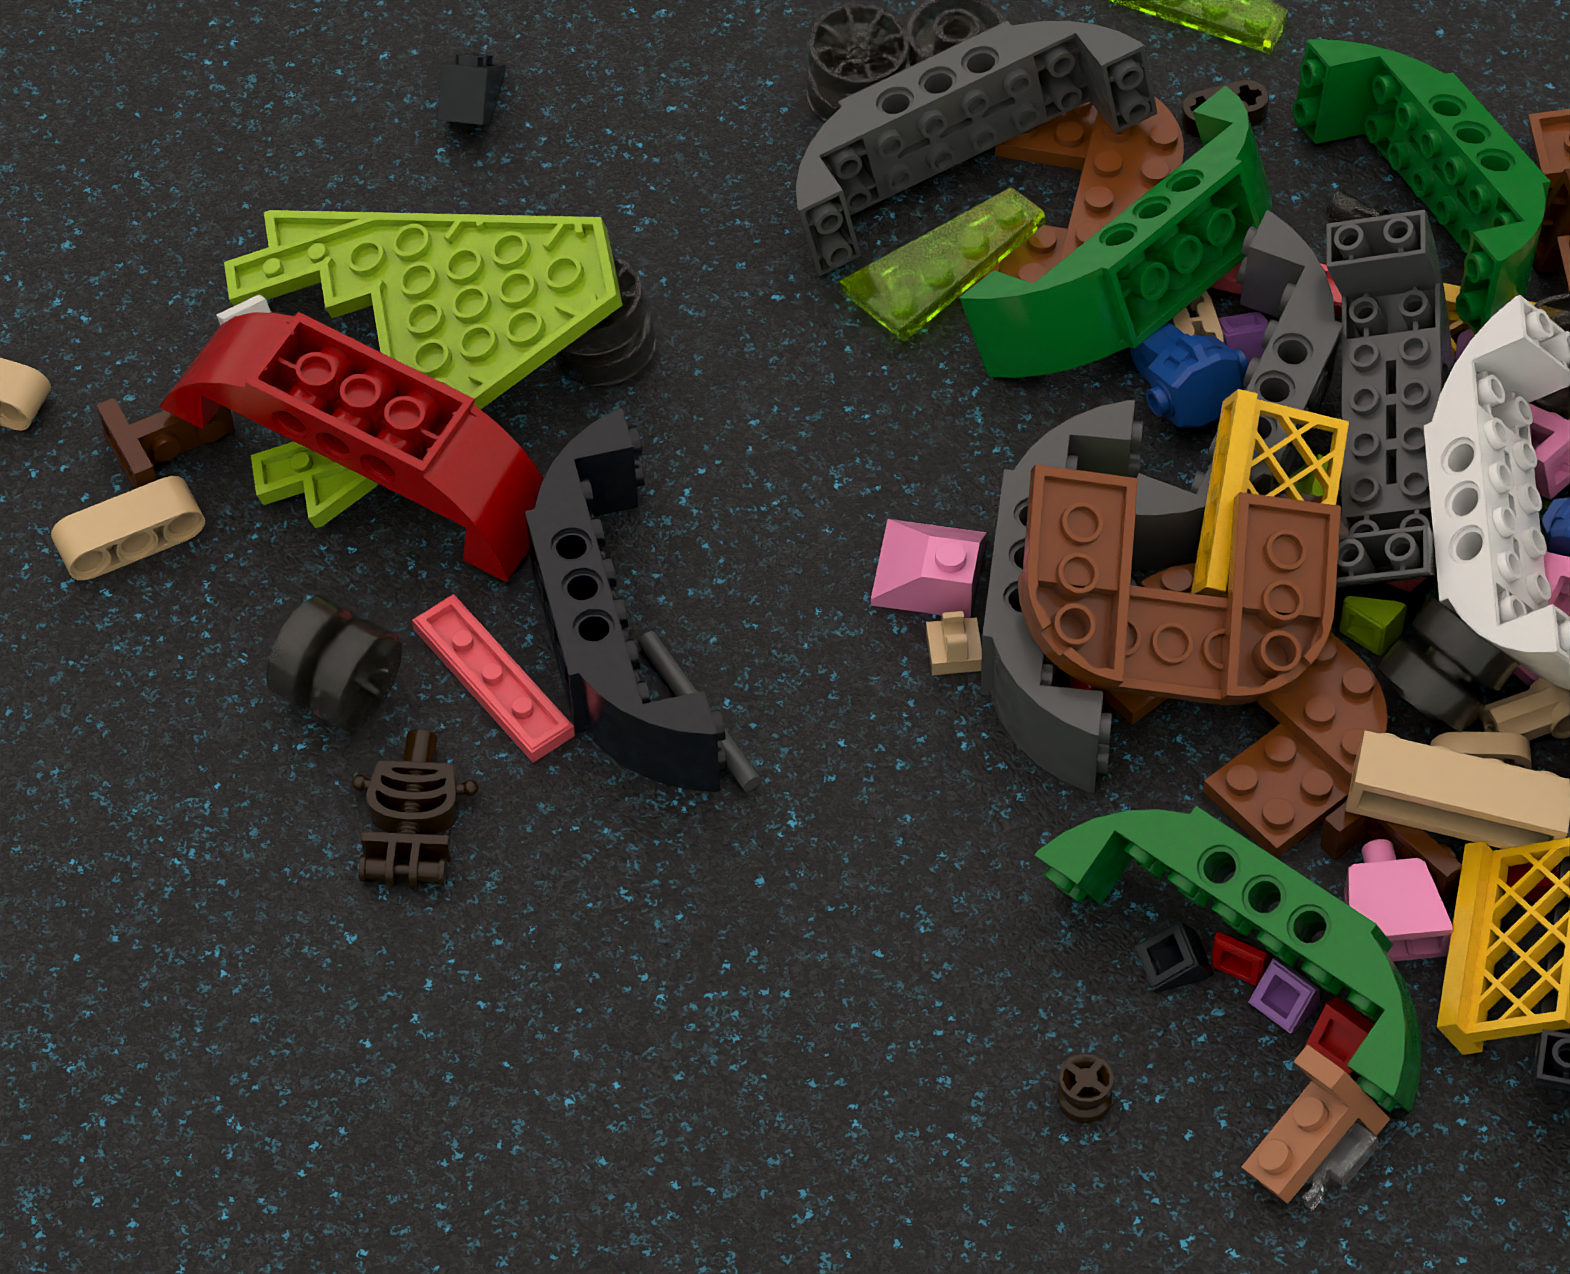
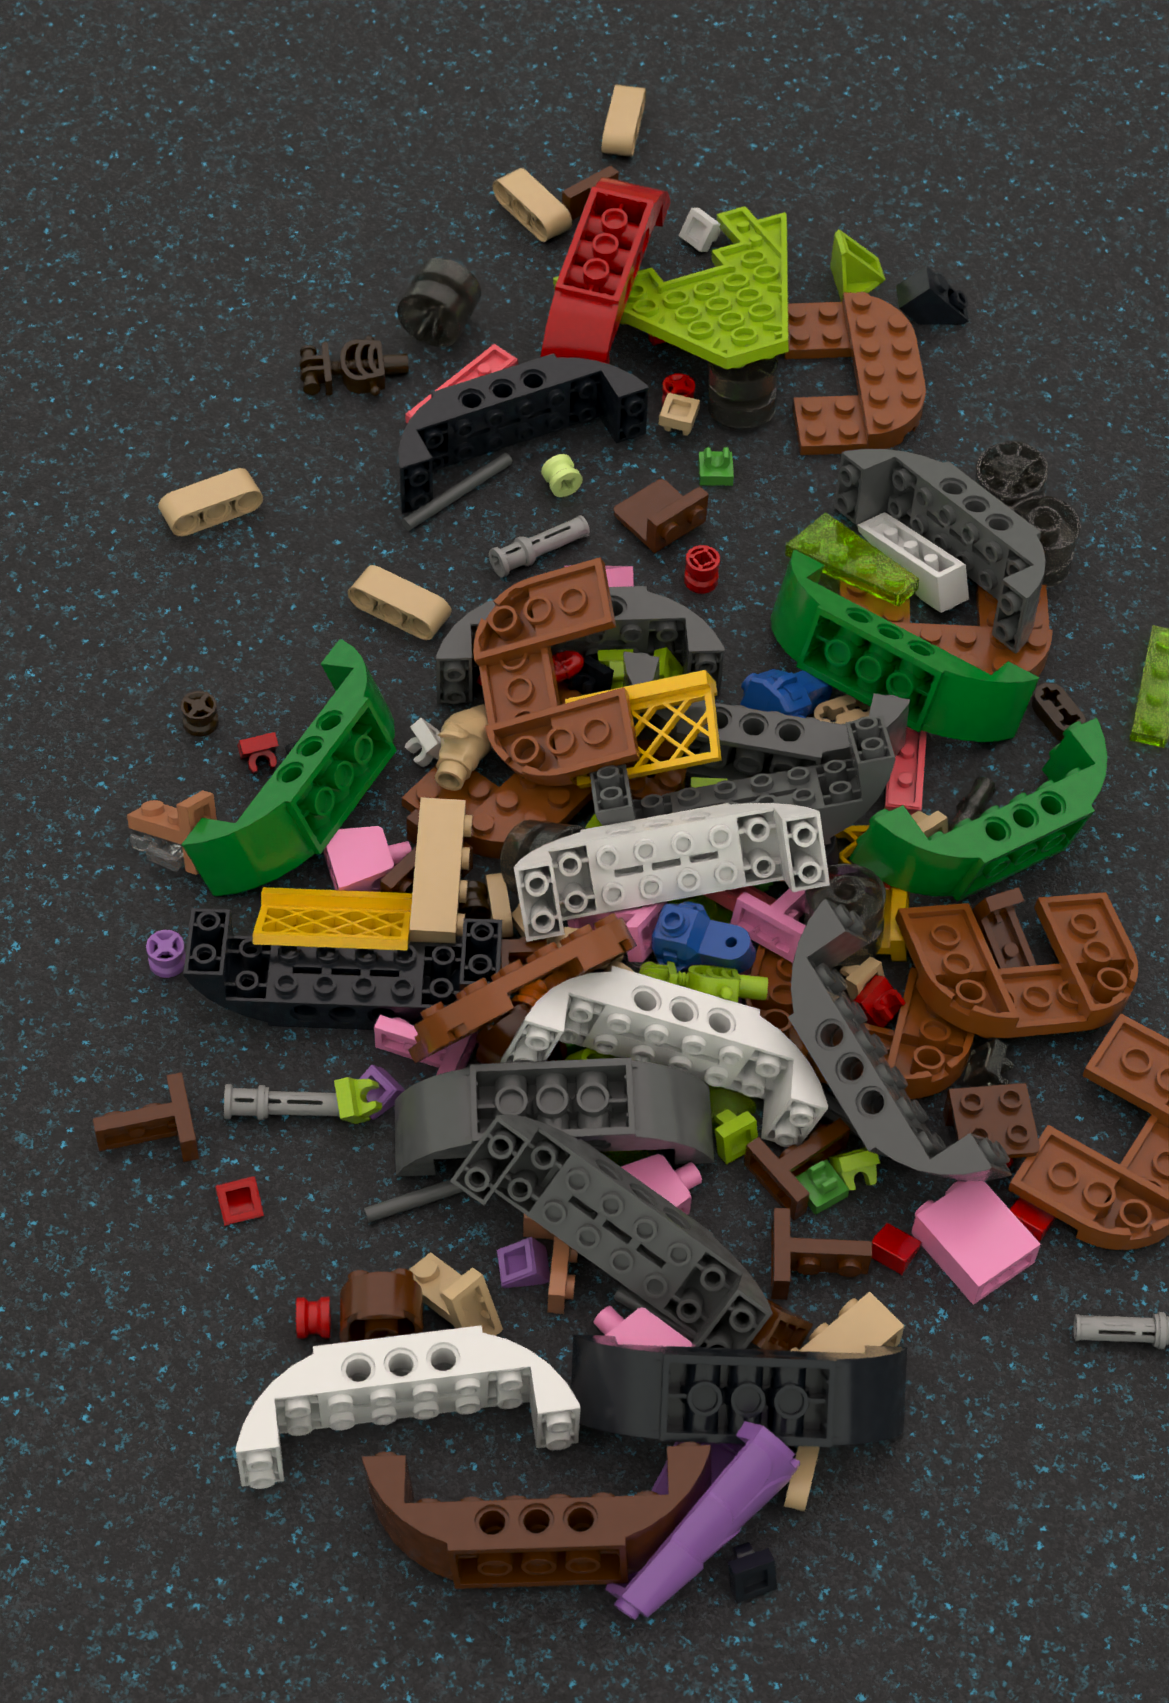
camera: 75 degrees right, 0 degrees up
none -> medium lavender wheel [146,930,186,978]
none -> tan beam [158,468,263,537]
none -> red tile [237,732,279,773]
none -> tan beam [348,565,452,640]
none -> white tile [405,718,441,767]
none -> tan animal [435,704,492,791]
none -> light grey pin [489,515,590,577]
none -> yellowish green wheel [541,454,583,497]
none -> reddish brown bracket [613,479,709,553]
none -> tan tile [659,393,700,436]
none -> red wheel [661,373,695,407]
none -> red wheel [684,545,720,594]
none -> bright green tile [698,447,734,485]
none -> dark orange plate [784,292,926,455]
none -> lime slope [830,229,885,302]
none -> white slope [857,512,969,613]

